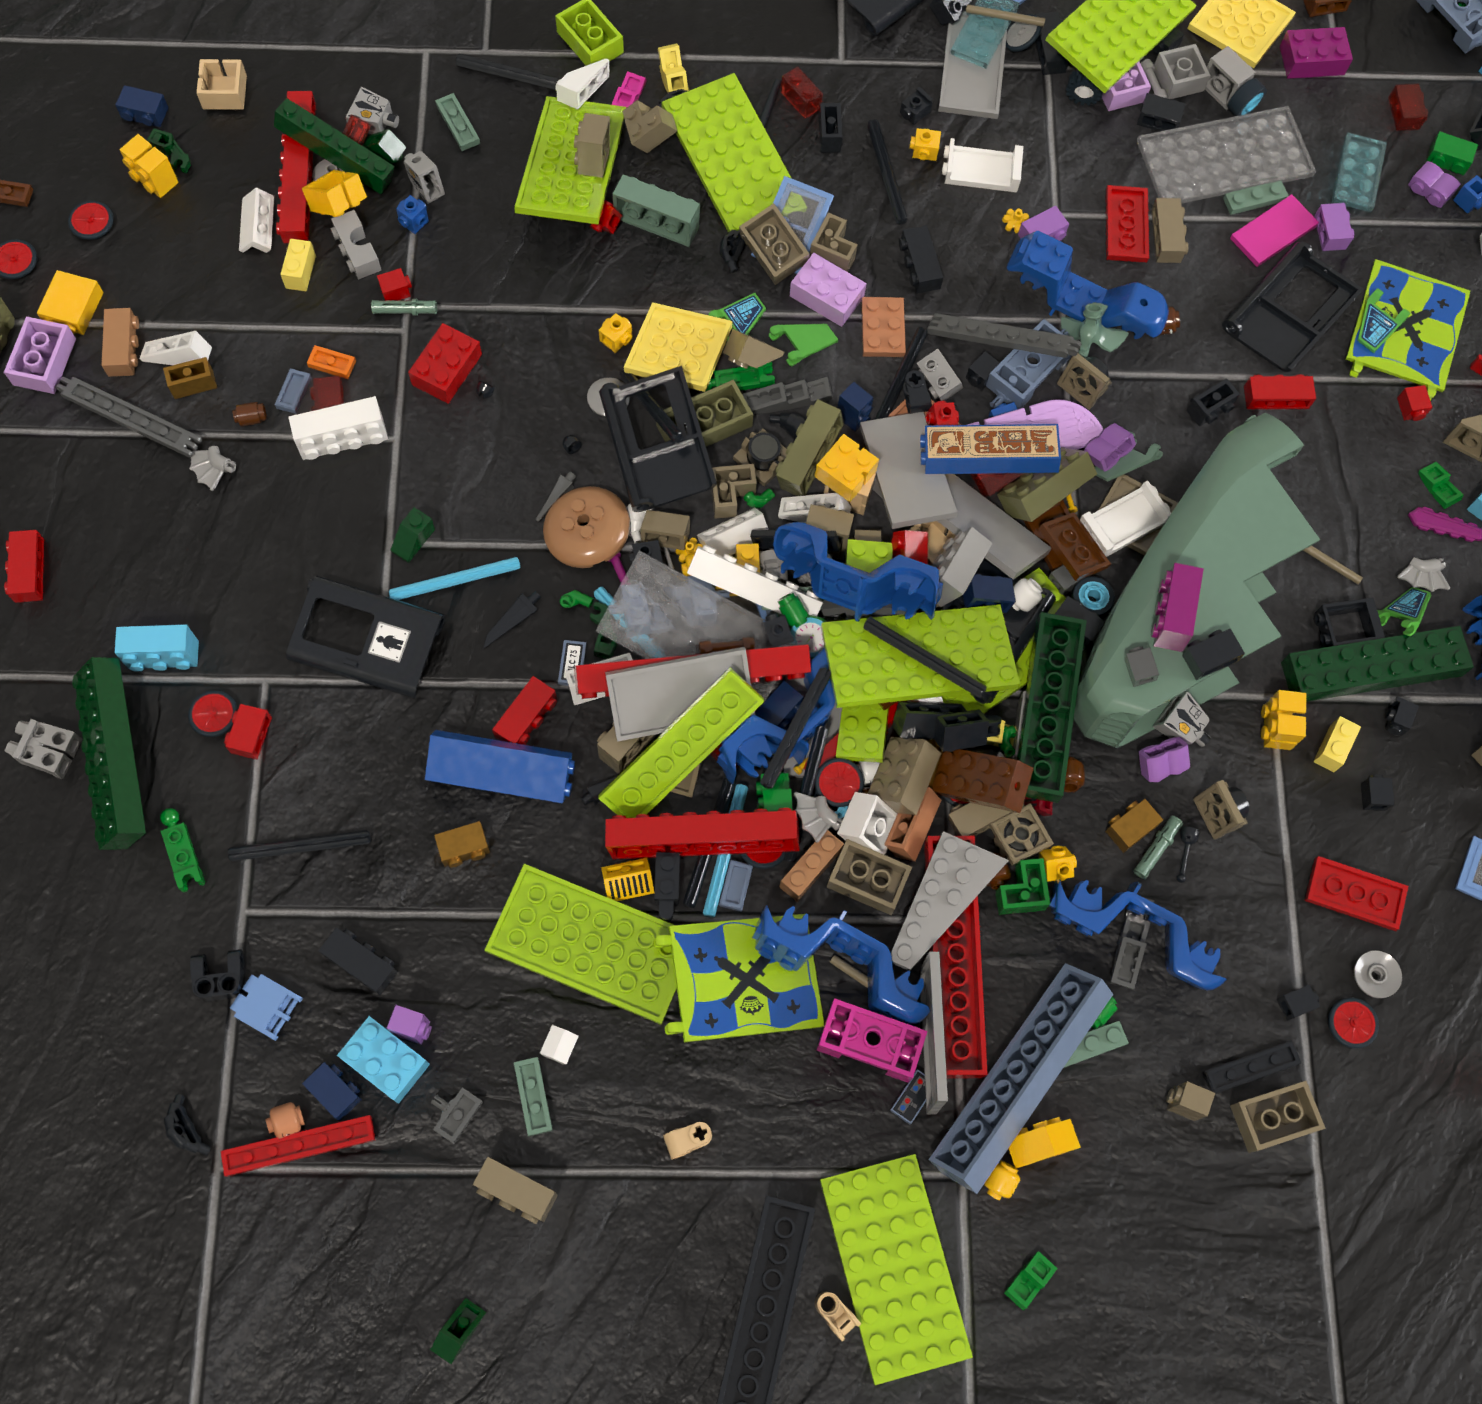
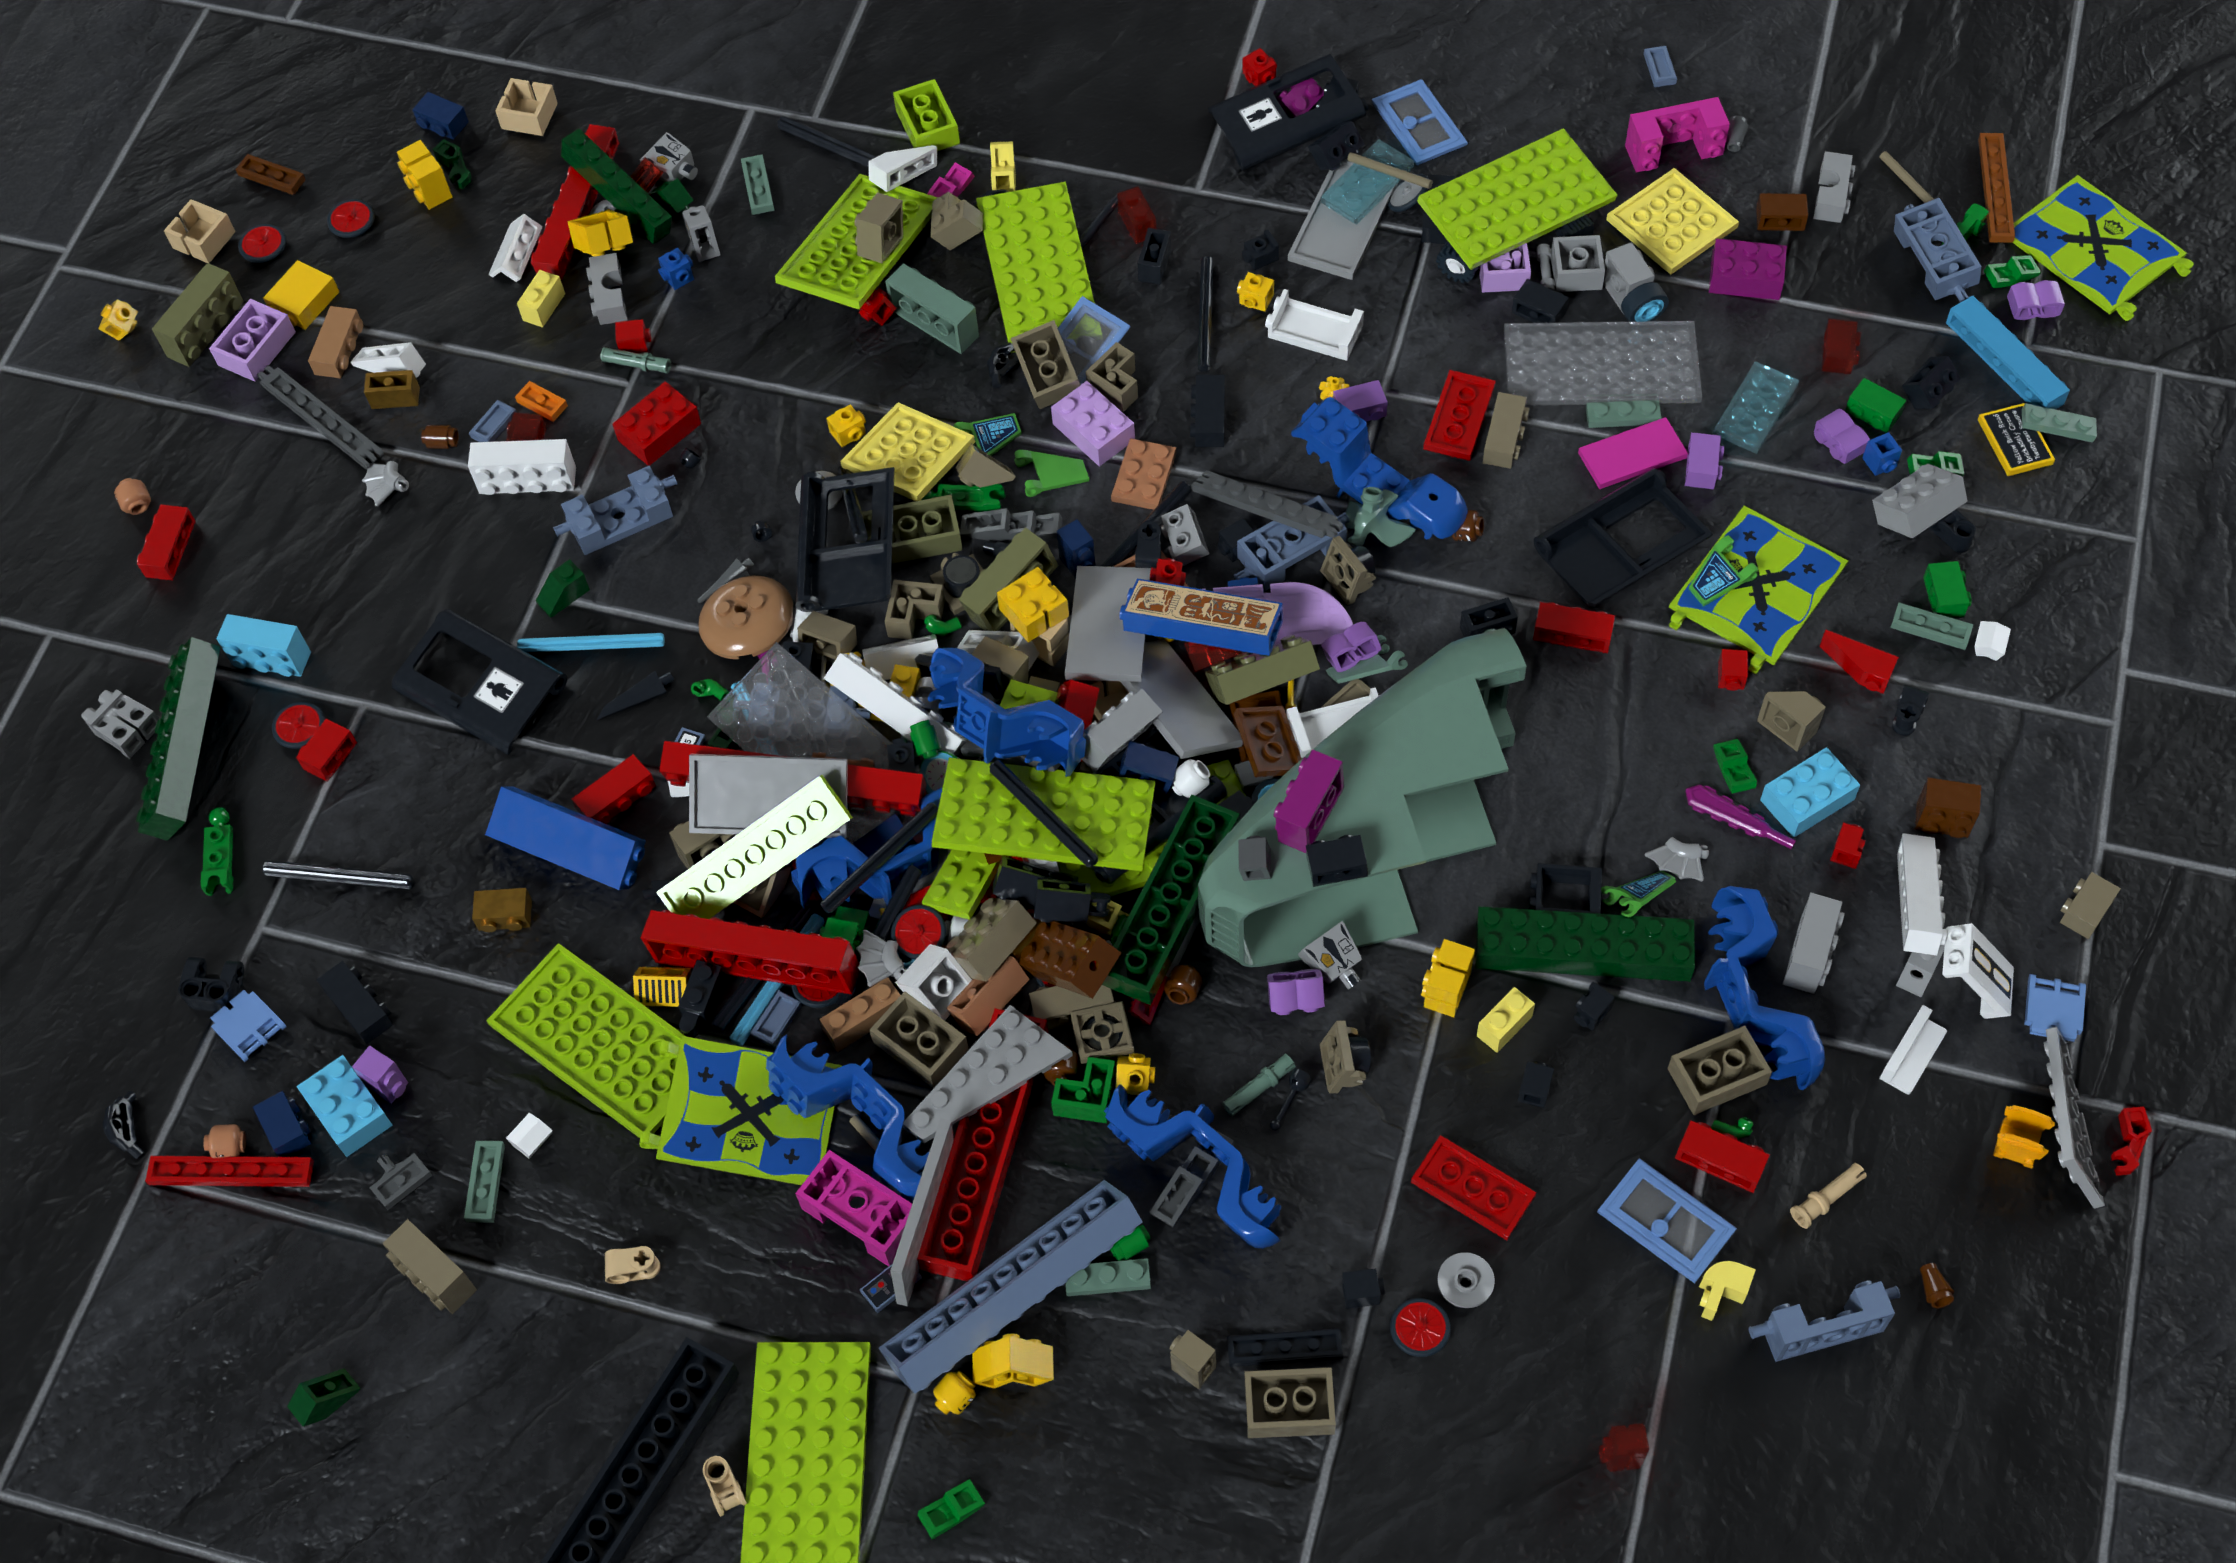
camera: 25 degrees right, 10 degrees down
pearl gold brick [1105,799,1163,853] -> none
dark tan bar [1303,545,1363,585] -> none
none -> sand blue brick [553,466,677,555]

